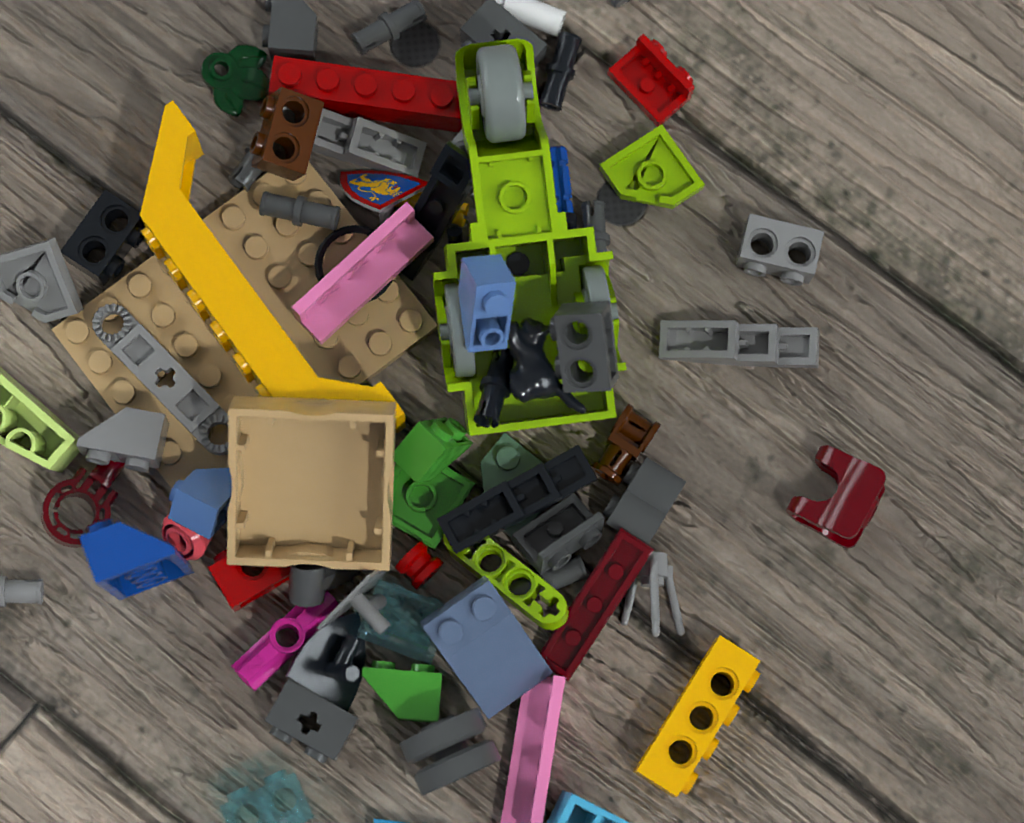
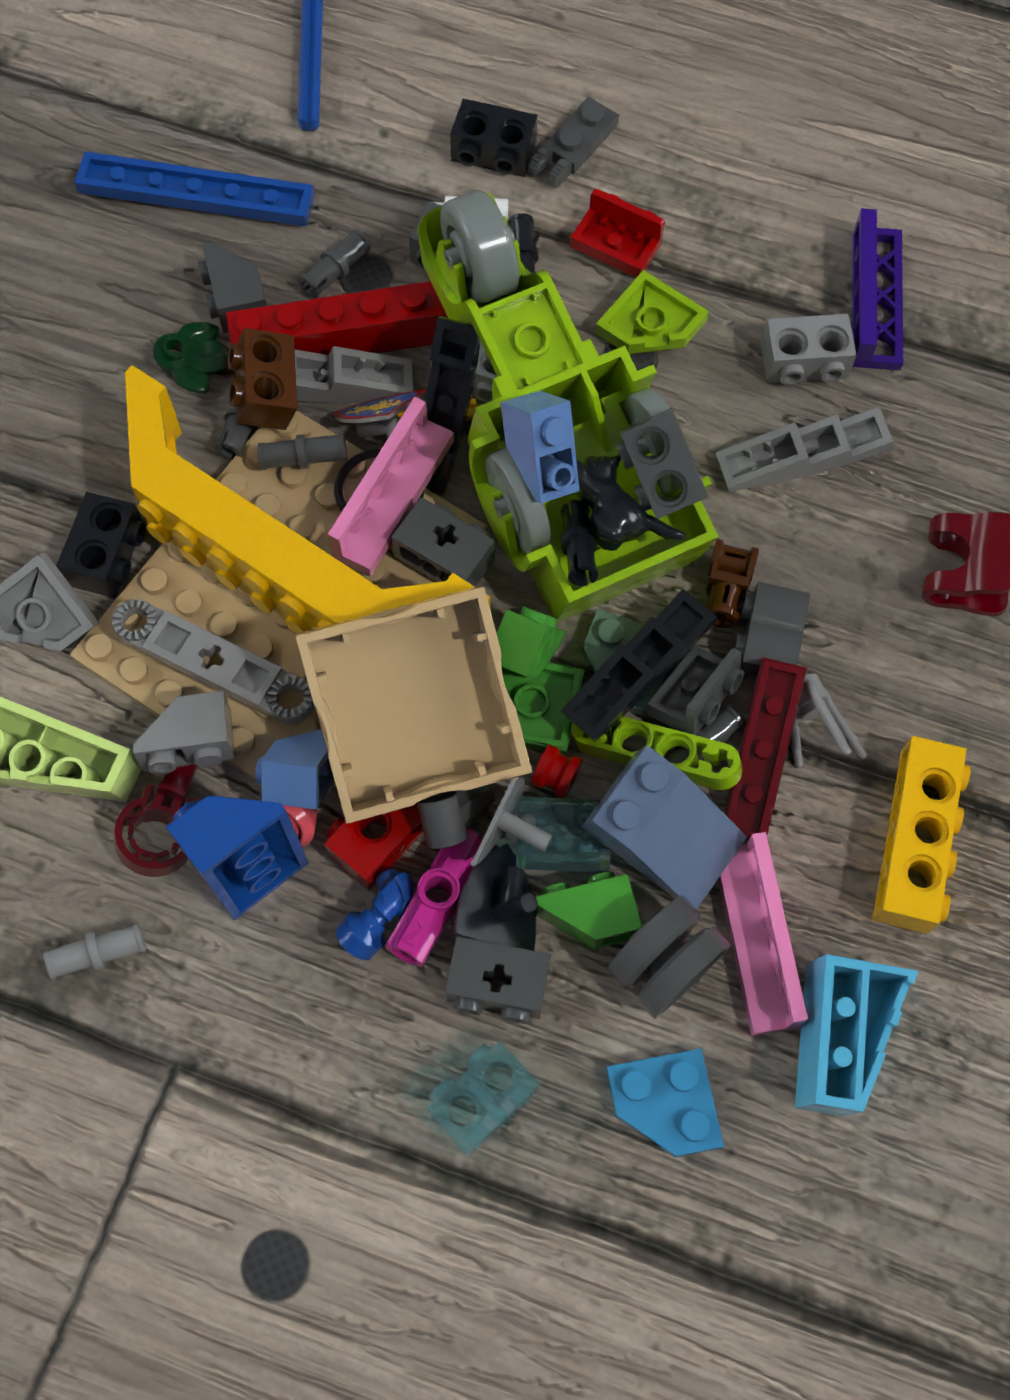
camera: 10 degrees left, 10 degrees down
none -> blue arm [336,869,415,960]
none -> dark grey brick [391,497,495,587]
none -> dark purple fence [852,208,903,371]

